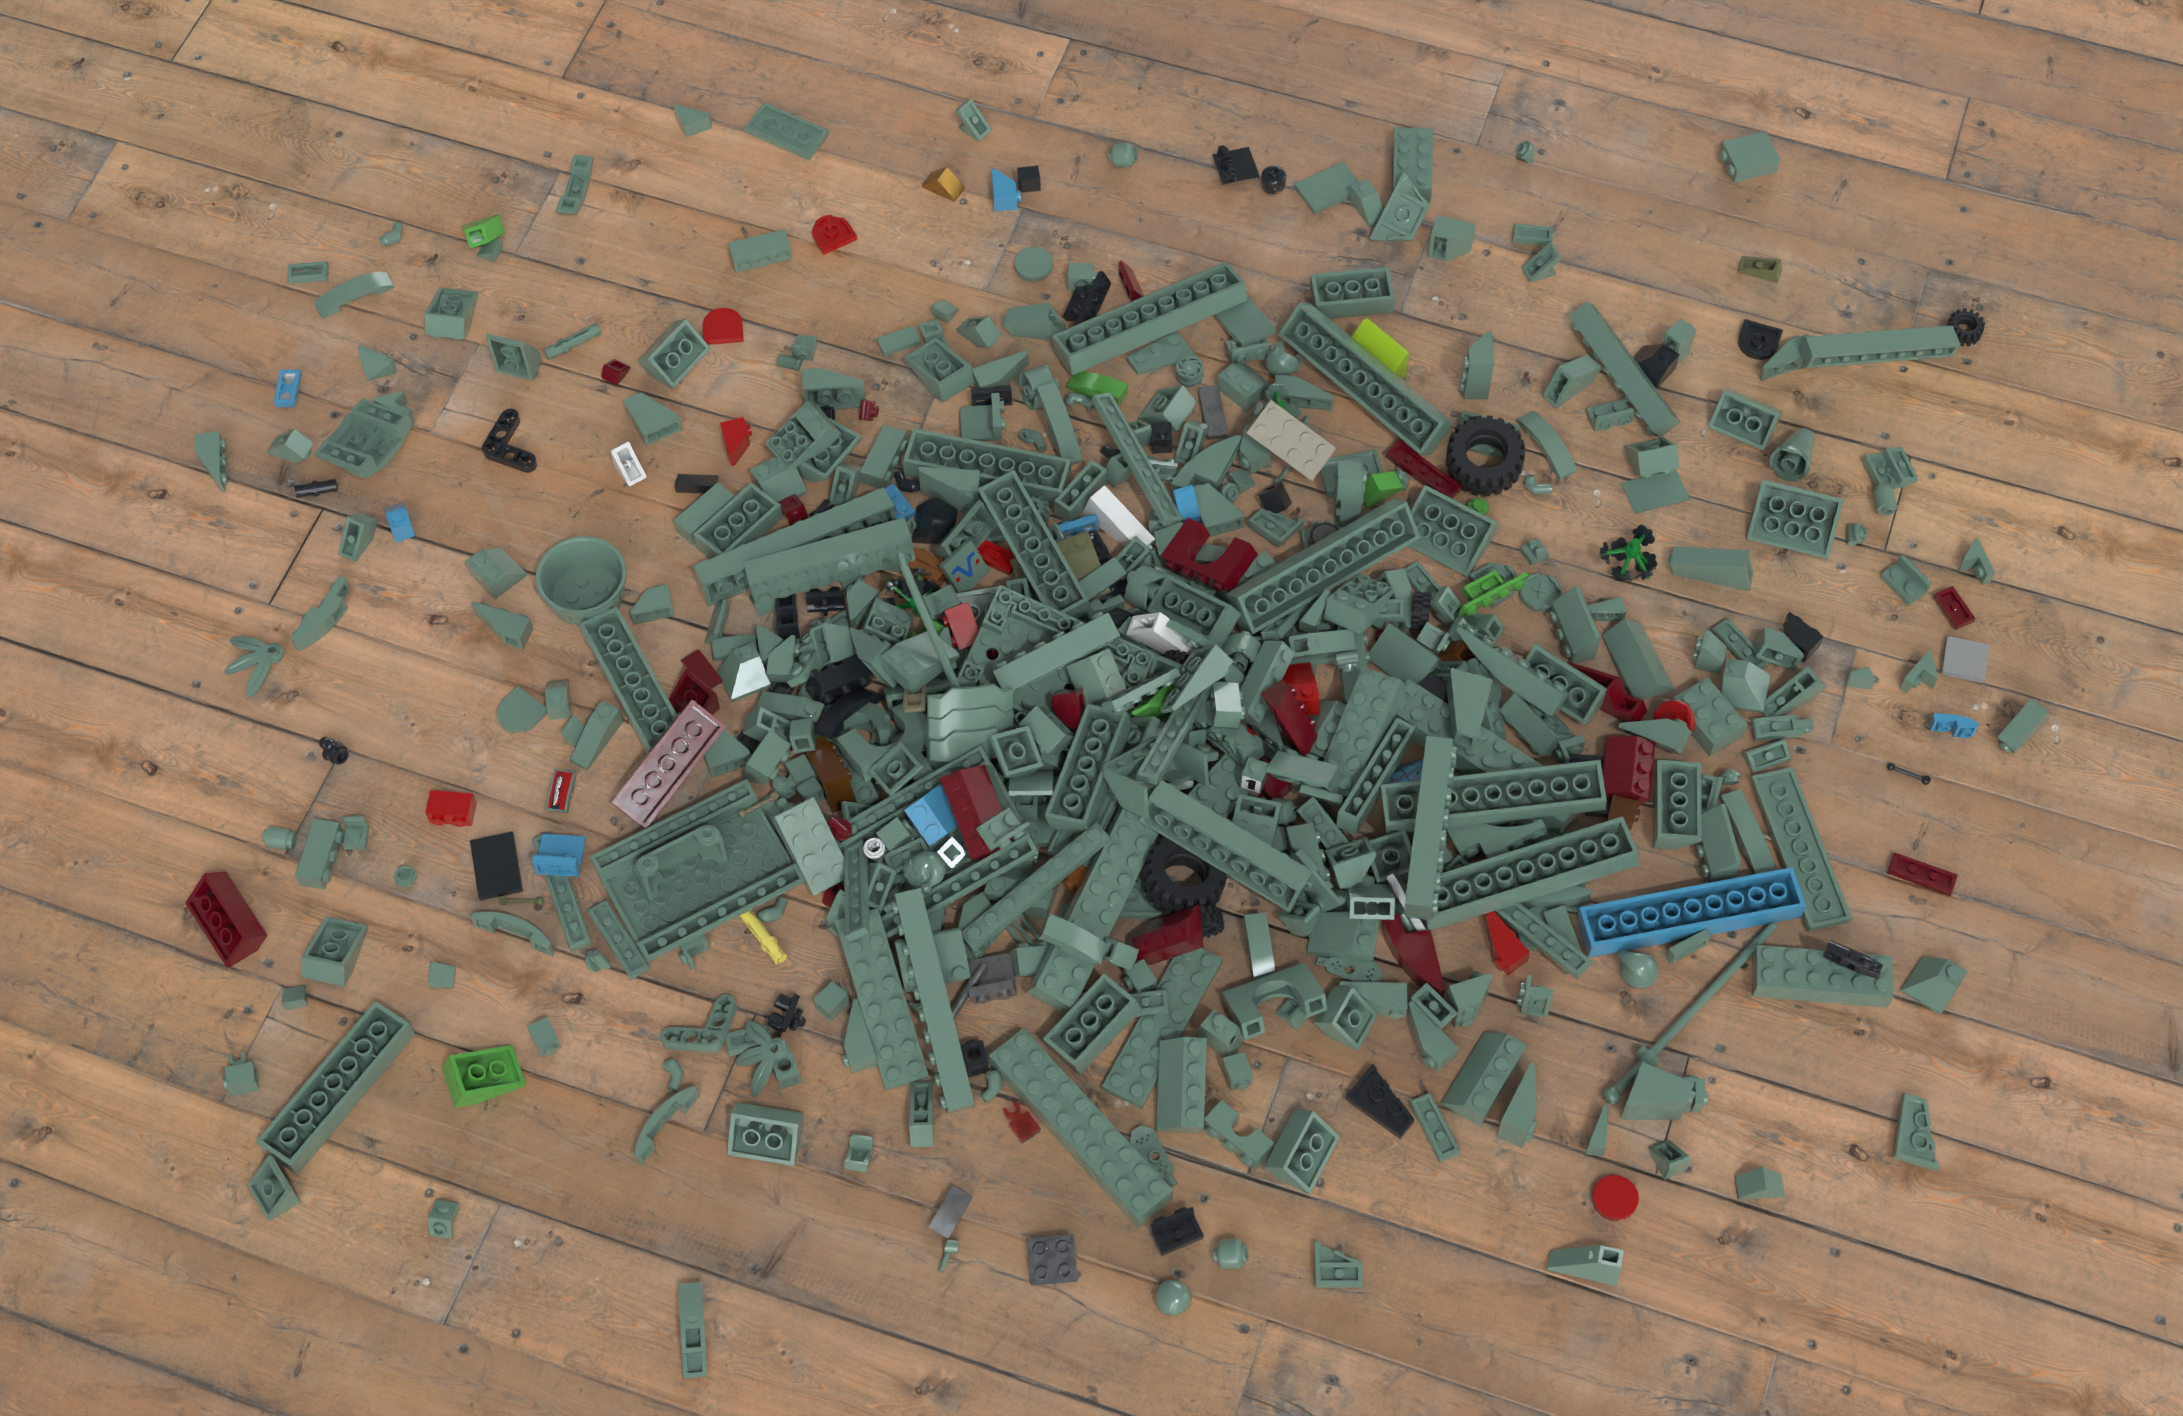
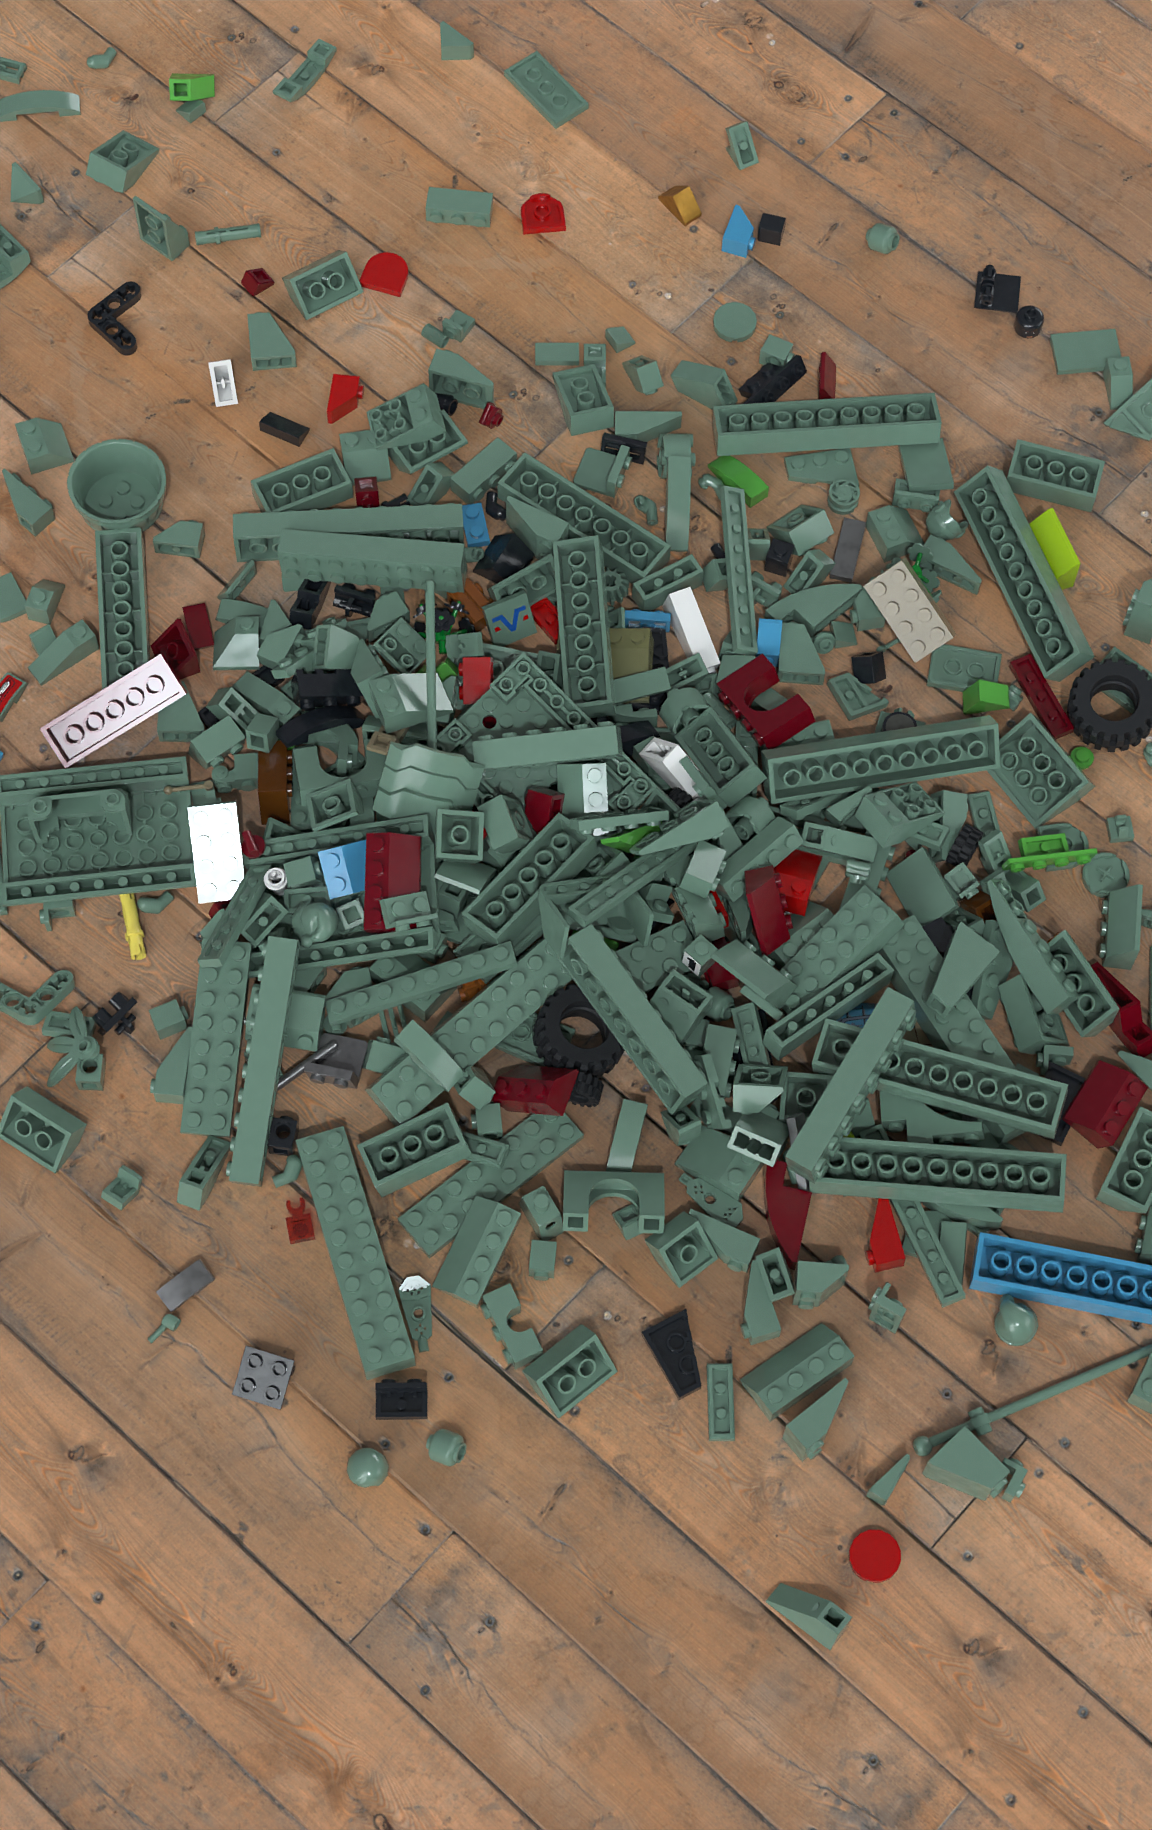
camera: 20 degrees right, 5 degrees up
sand green slope [373,391,414,426] -> none
sand green brick [674,482,735,545] -> none
sand green slope [797,777,825,803] -> none
sand green wing [1314,1242,1363,1288] -> none
sand green wedge [1334,462,1367,528] -> none
reddish brown slope [1606,795,1641,830] -> none
sand green slope [1648,1139,1690,1180] -> none
sand green tile [1666,929,1711,963] -> none
sand green slope [1735,1167,1785,1200] -> none

